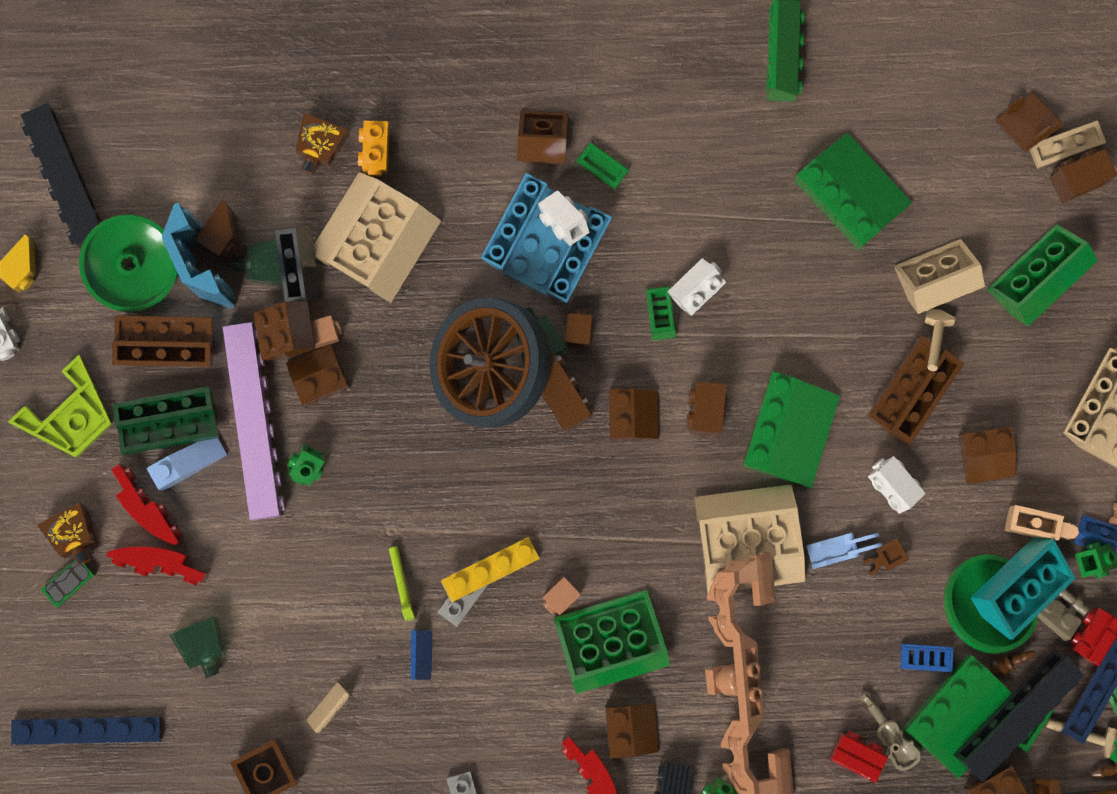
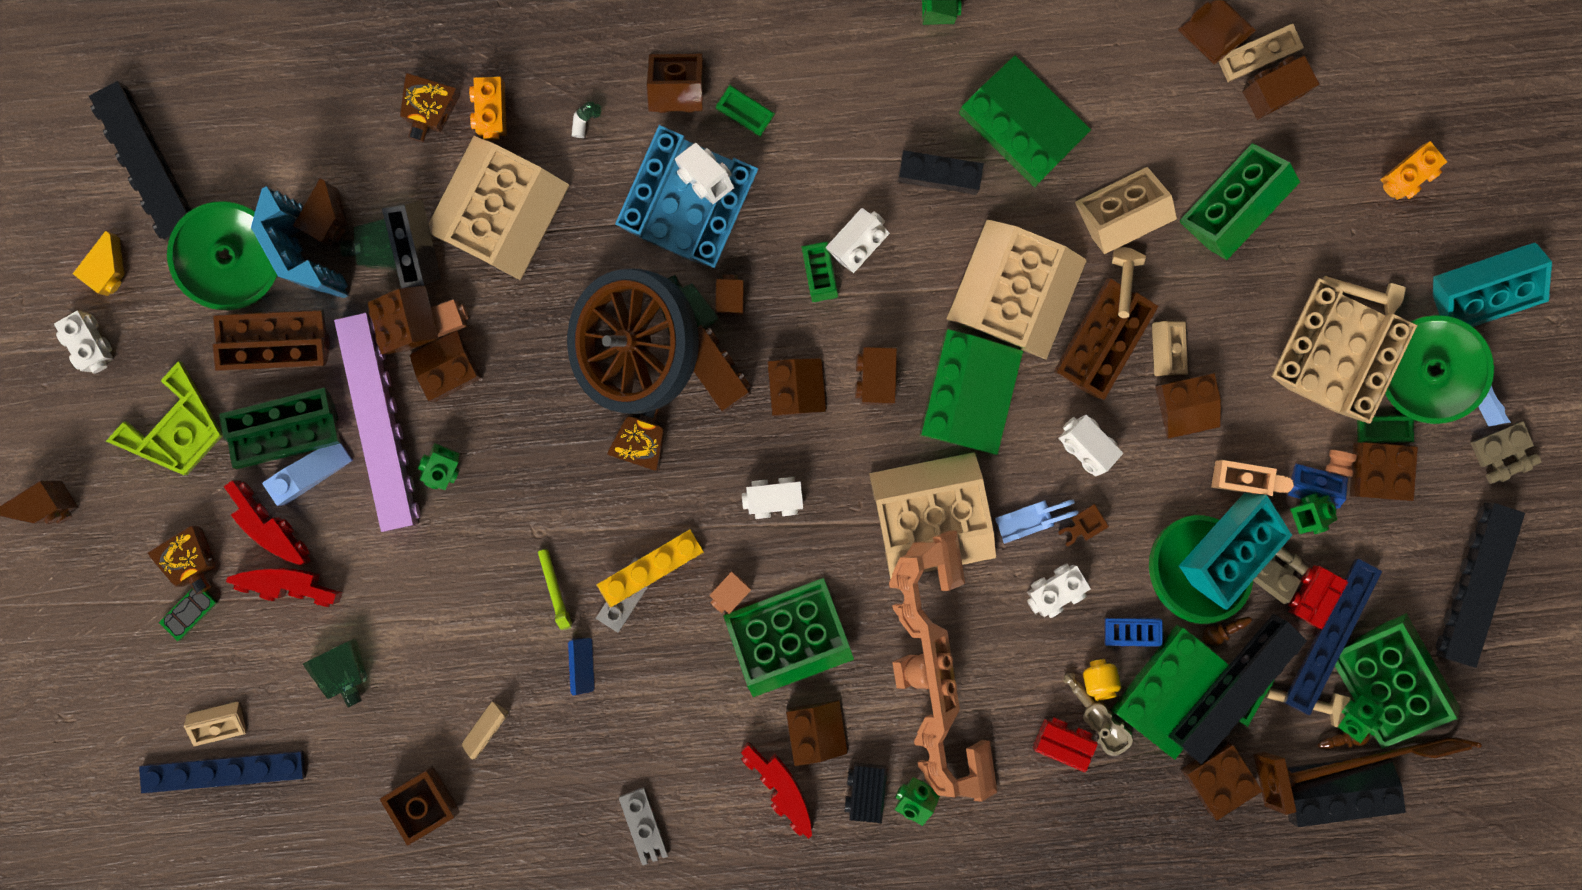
camera: 10 degrees left, 5 degrees up
none -> tan slope [184,702,247,746]
none -> arm [571,101,602,138]
none -> reddish brown torso [607,409,665,471]
none -> white brick [742,477,803,519]
none -> black brick [897,150,984,195]
none -> tan slope [947,220,1086,360]
none -> white brick [1027,563,1091,618]
none -> yellow head [1083,659,1121,701]
none -> tan slope [1152,321,1188,376]

